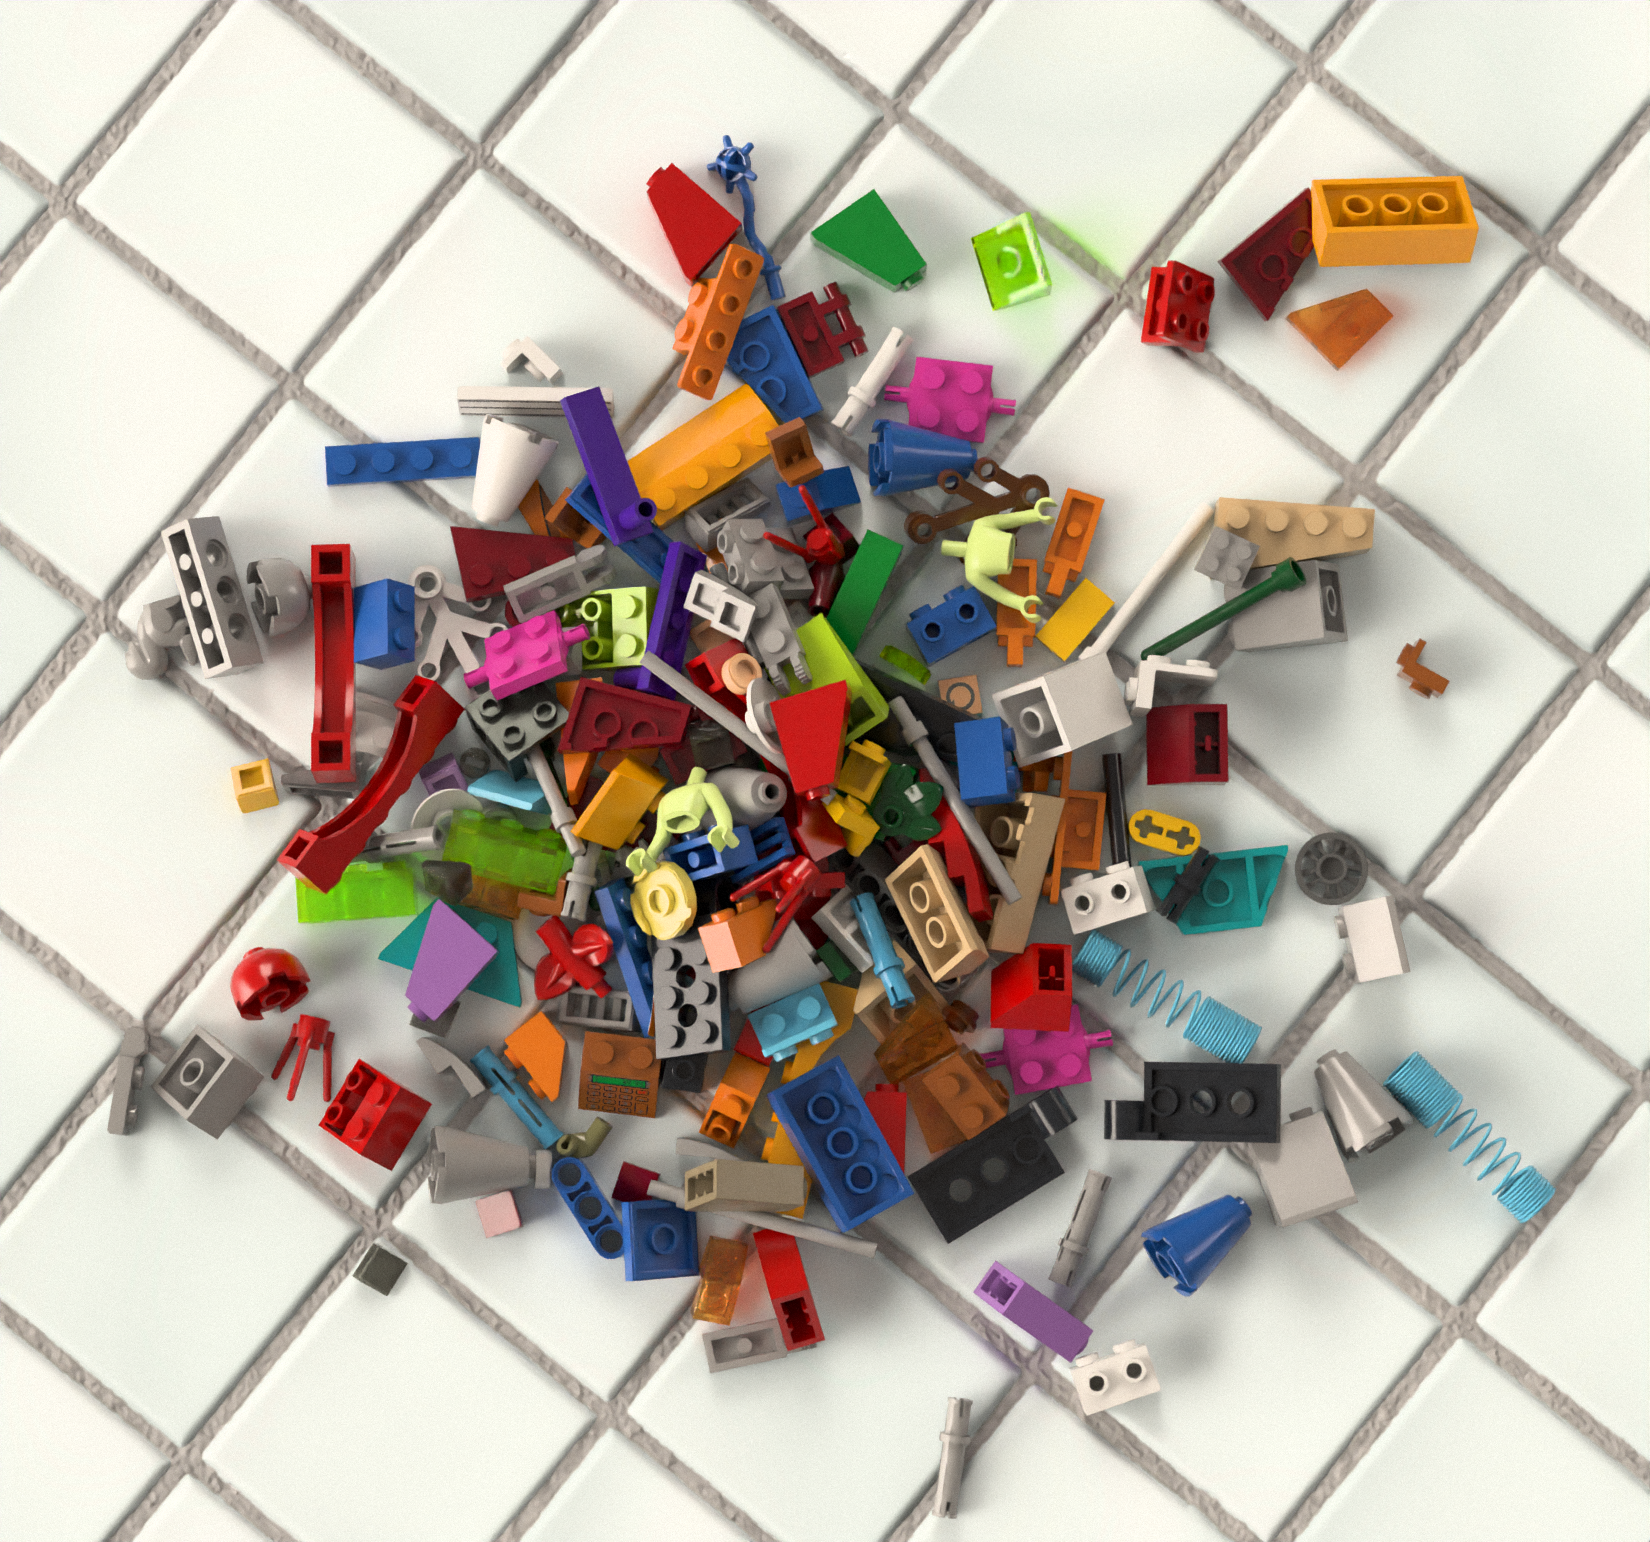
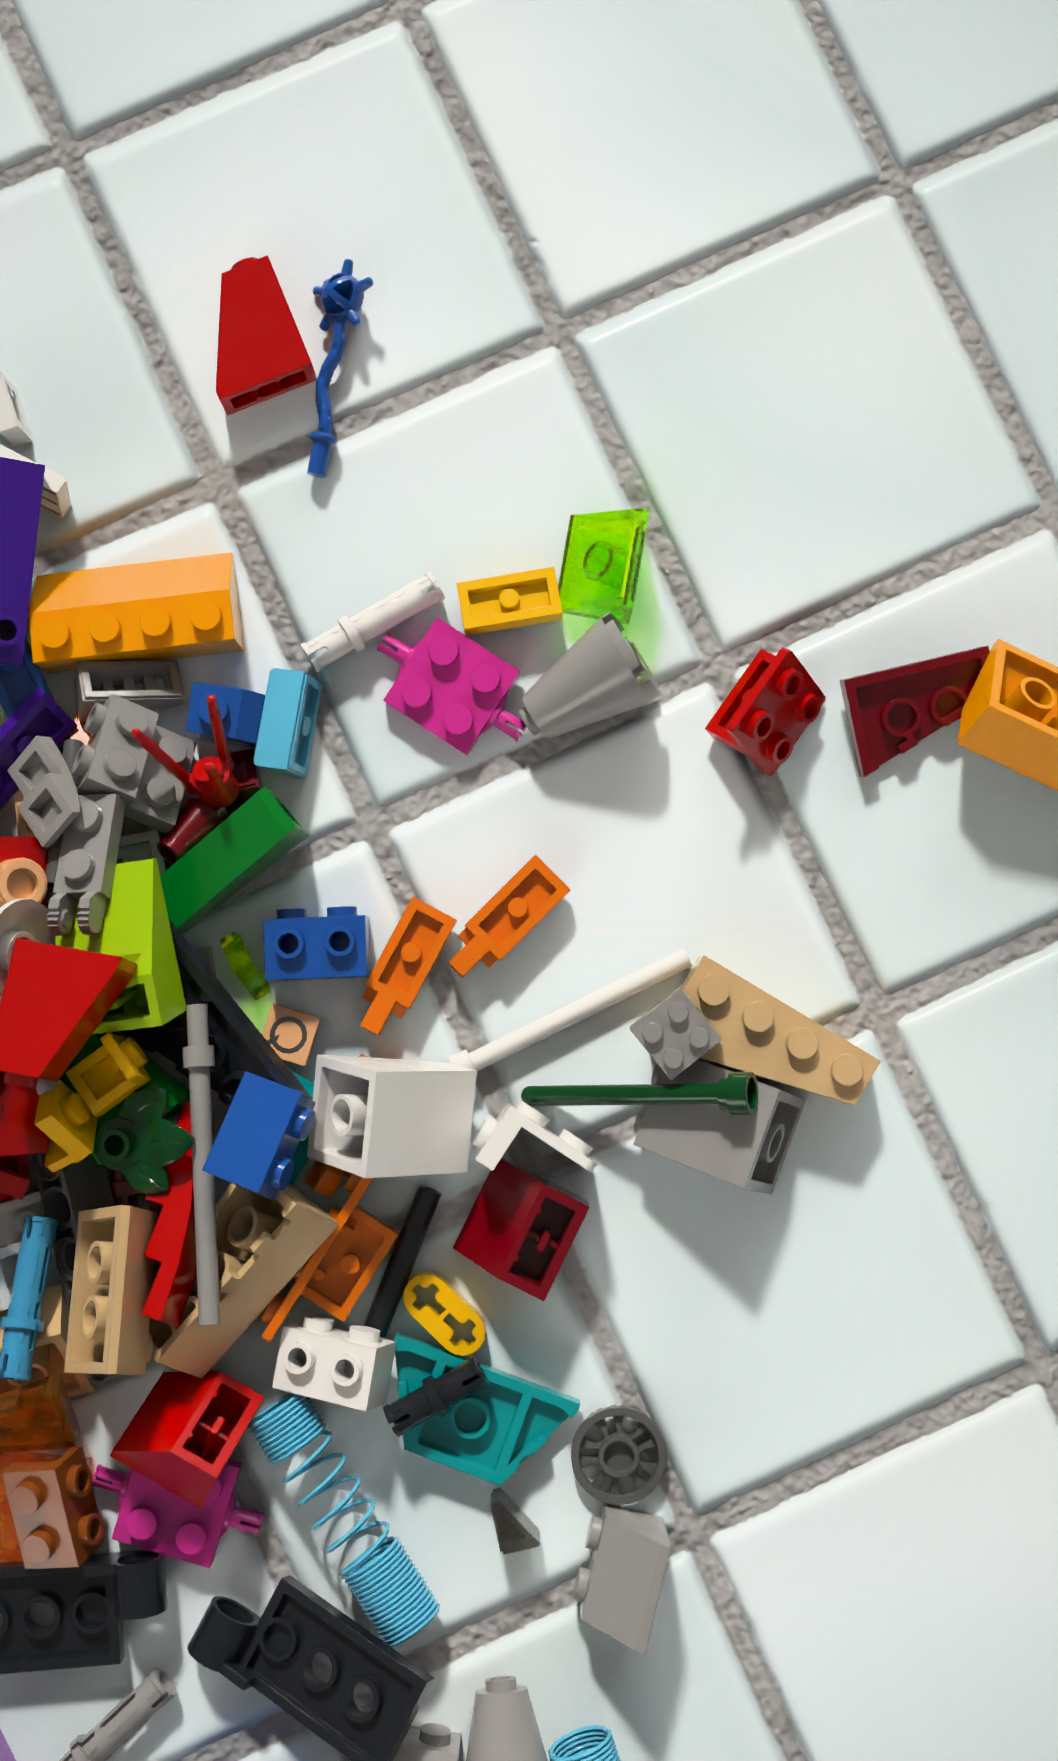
camera: 25 degrees right, 0 degrees up
orange bracket [672,244,764,400] -> none
blue wing [727,305,824,423] -> none
dark orange bracket [765,417,824,487] -> none
dark red plate [777,282,869,379] -> none
green slope [810,189,927,293] -> none
blue cone [868,419,978,496] -> none
reddish brown plant [904,457,1050,565] -> none
yellowish green piece [941,497,1058,623] -> none
reddish brown plate [942,999,979,1035] -> none
yellow tile [1035,578,1115,662] -> none
clear orange wing [1286,288,1394,371] -> none
dark orange bracket [1396,638,1450,699] -> none
none -> medium azure slope [253,668,323,779]
none -> yellow plate [456,567,563,636]
none -> clear smoke slope [490,1487,541,1555]
none -> light grey cone [519,611,663,739]

